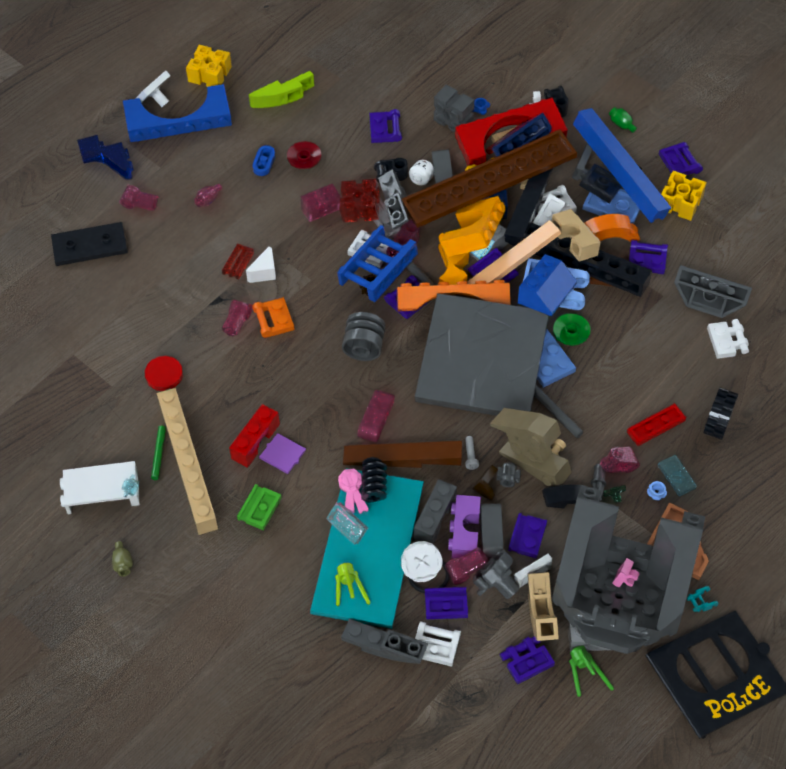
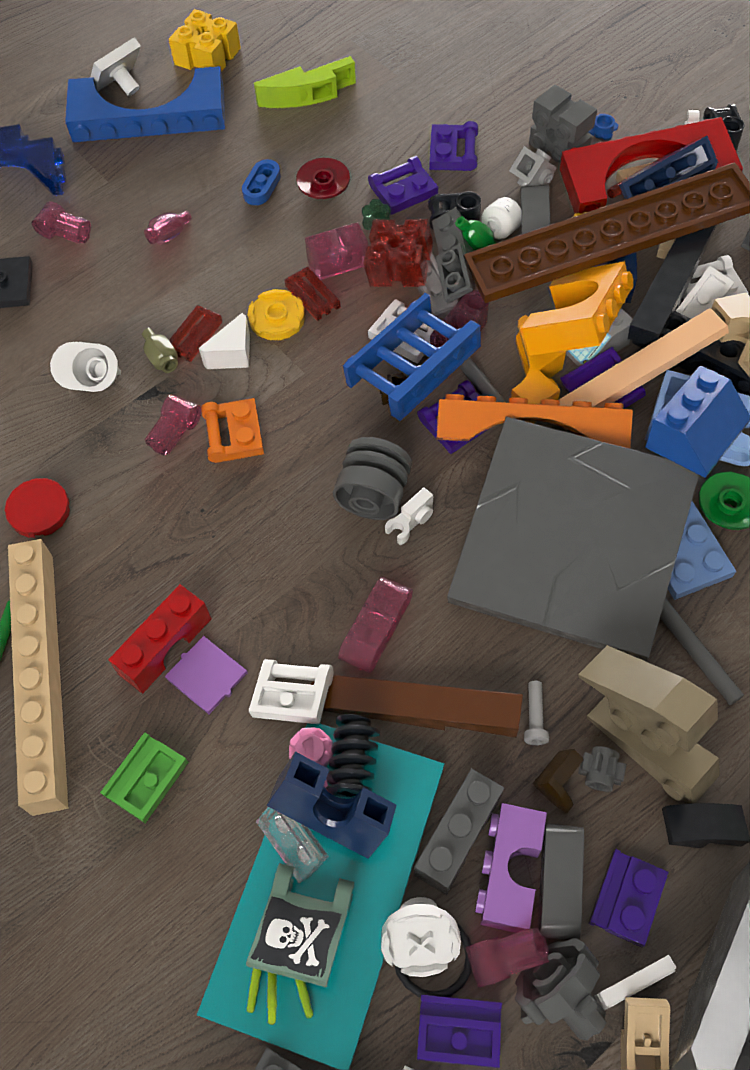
camera: 10 degrees right, 5 degrees up
none -> white piece [50,342,121,392]
none -> olive plant [142,328,178,373]
none -> flag [246,863,355,987]
none -> yellow tile [247,289,305,341]
none -> white plate [249,659,334,724]
none -> dark blue arch [266,752,397,859]
none -> clear red tile [284,266,341,321]
none -> clear green plant [362,199,391,235]
none -> dark purple plate [368,156,438,215]
none -> white plate [385,487,433,545]
none -> green plant [455,216,496,251]
none -> light grey brick [509,146,557,186]

